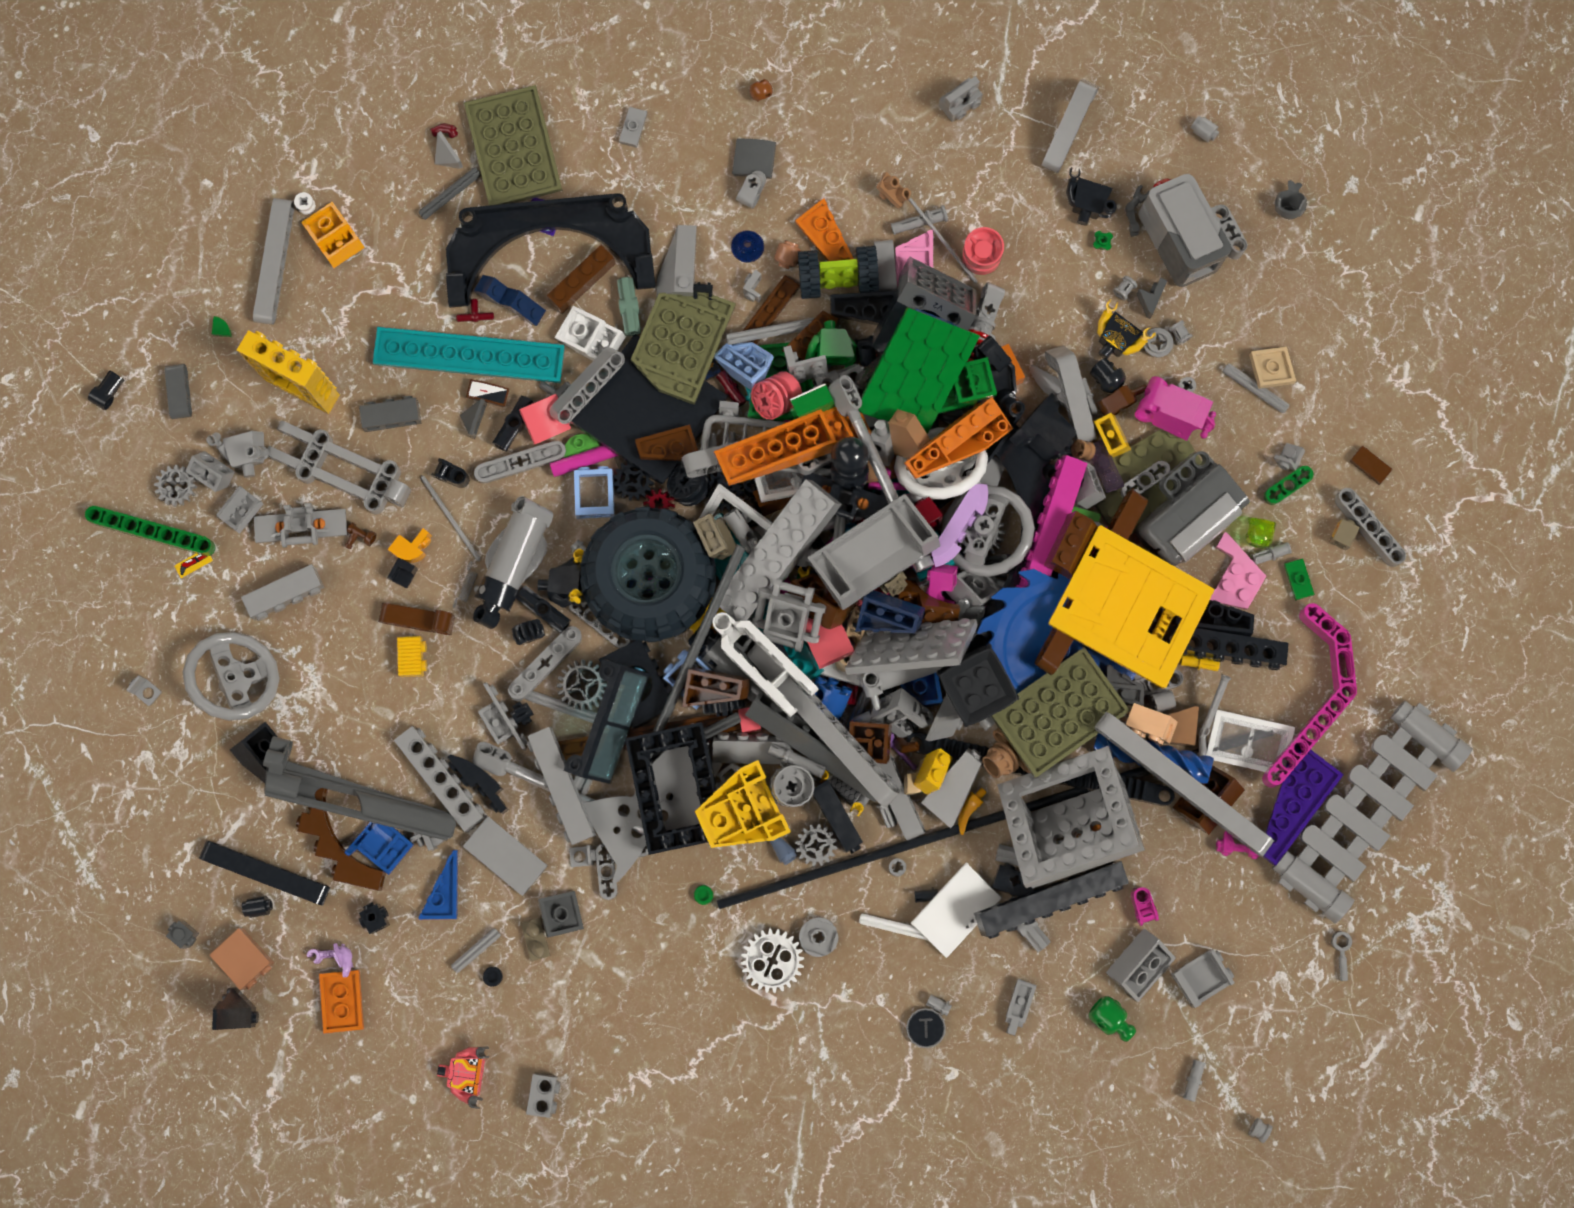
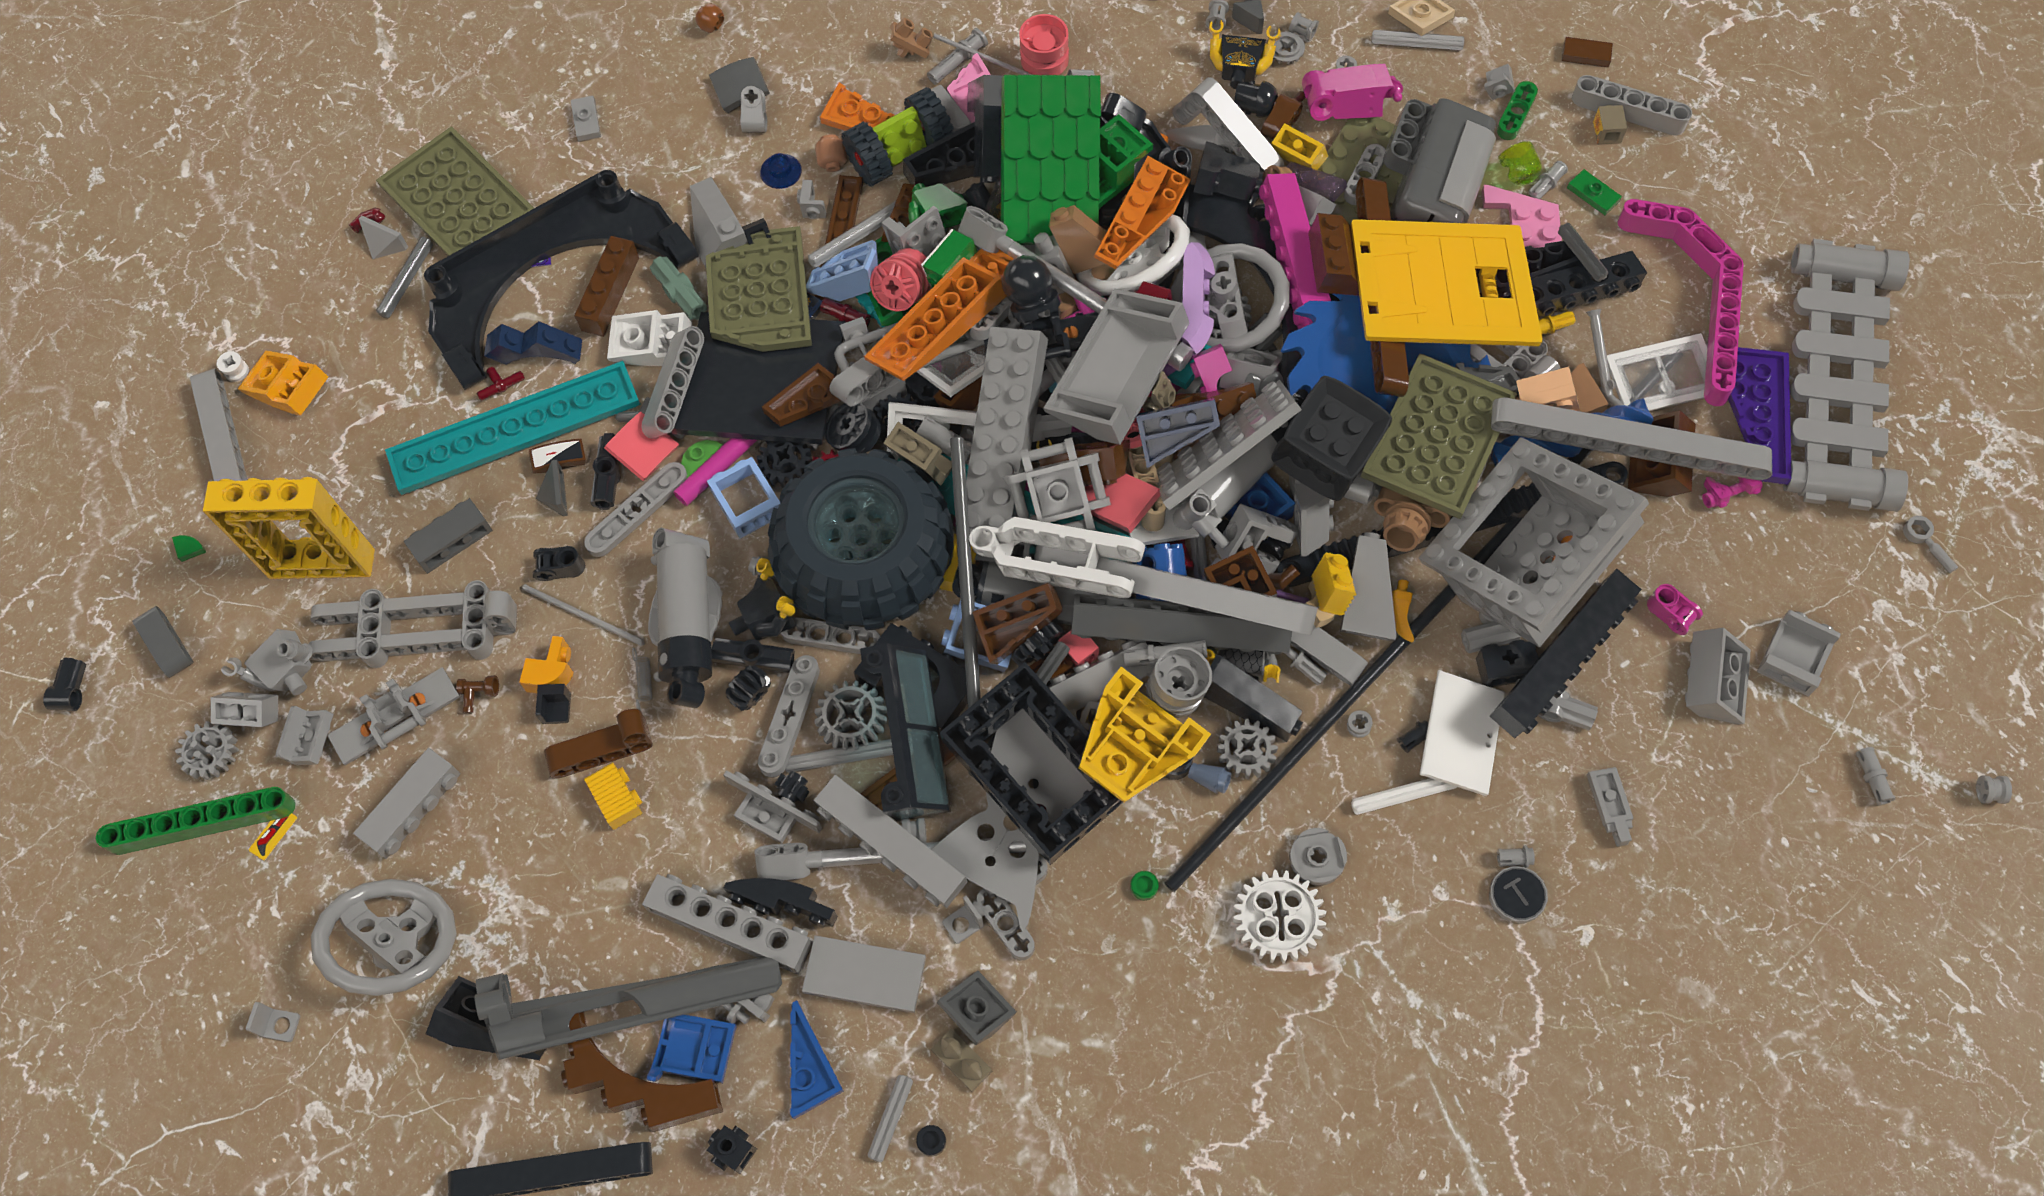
camera: 25 degrees left, 15 degrees down
green piece [1088,996,1136,1042] -> none
none -> dark grey axle [1558,223,1608,282]

